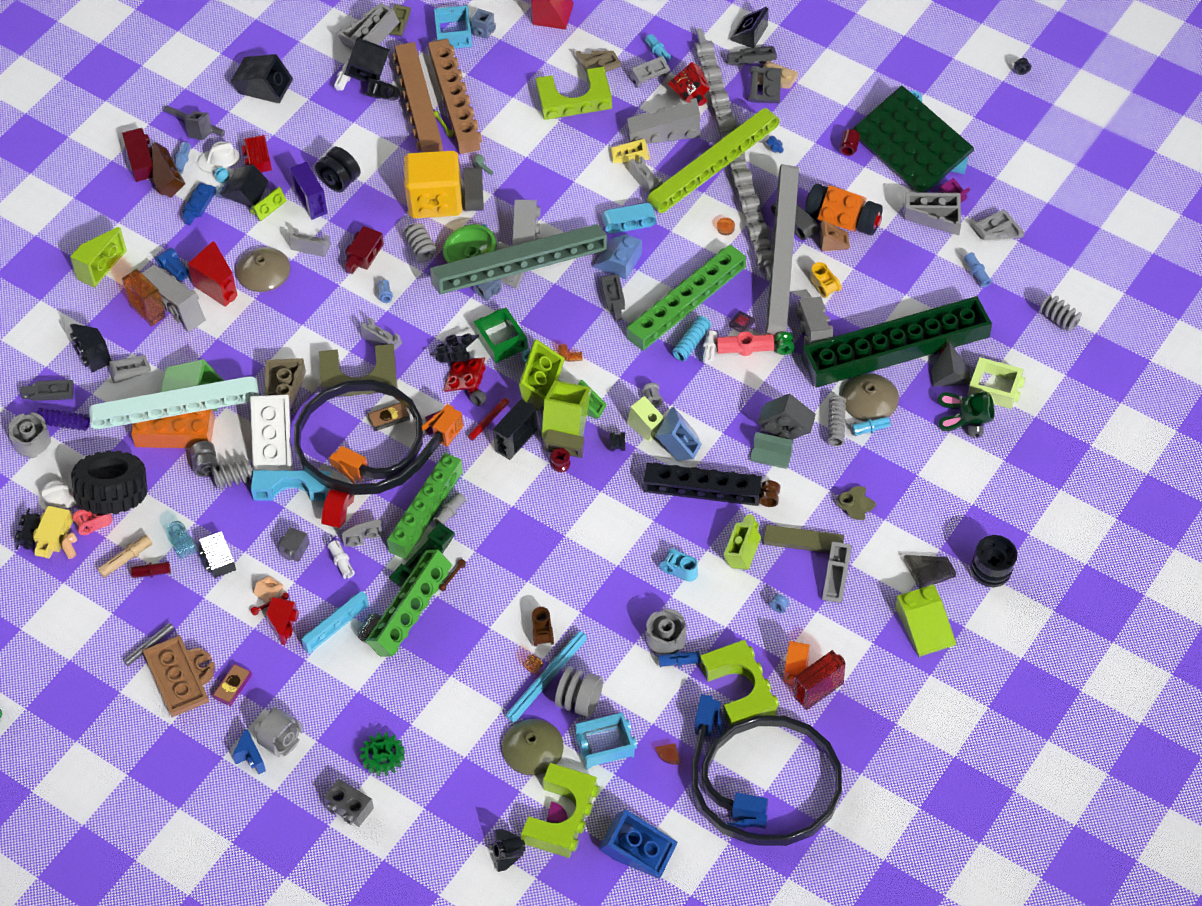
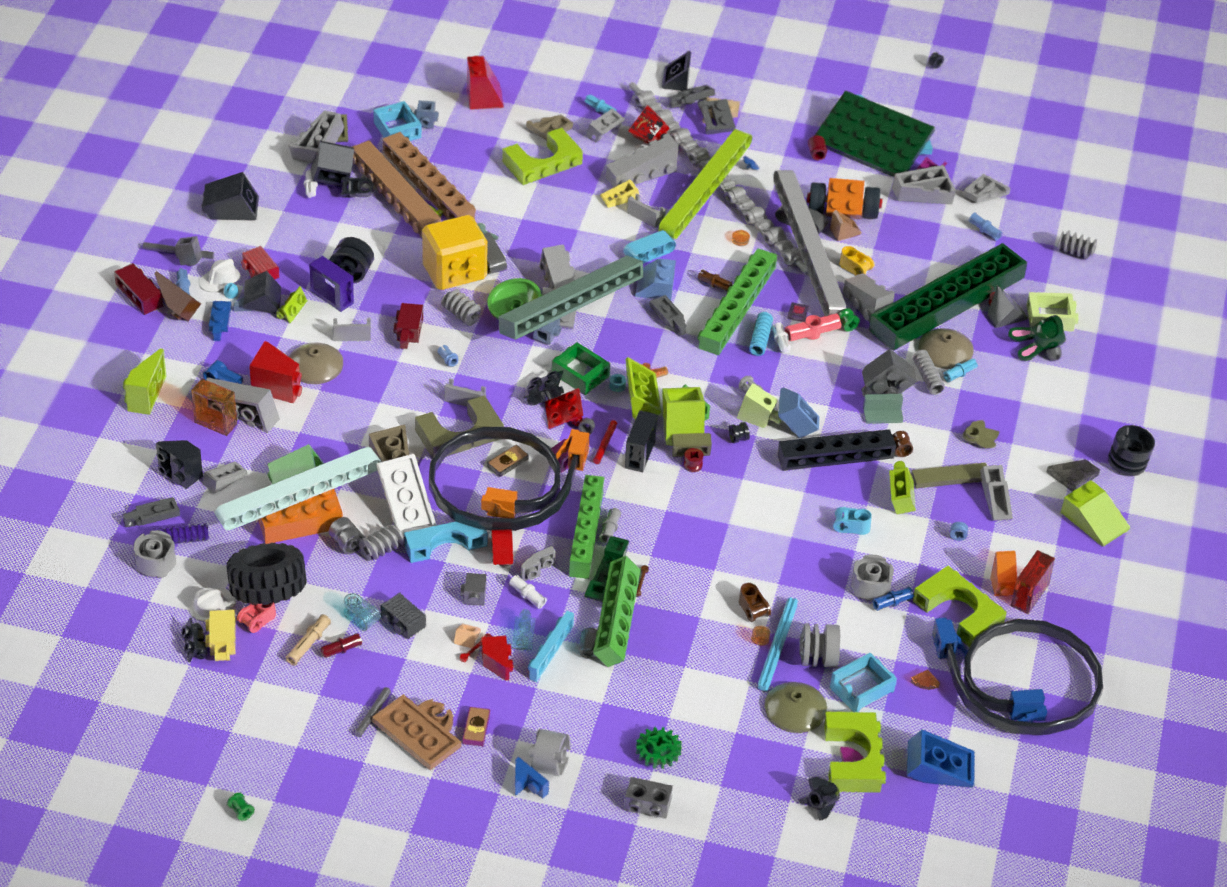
camera: 25 degrees left, 10 degrees down
light nougat arm [62,532,77,559] -> none
none -> clear light blue hinge [512,609,536,650]
none -> reddish brown axle [698,269,733,291]

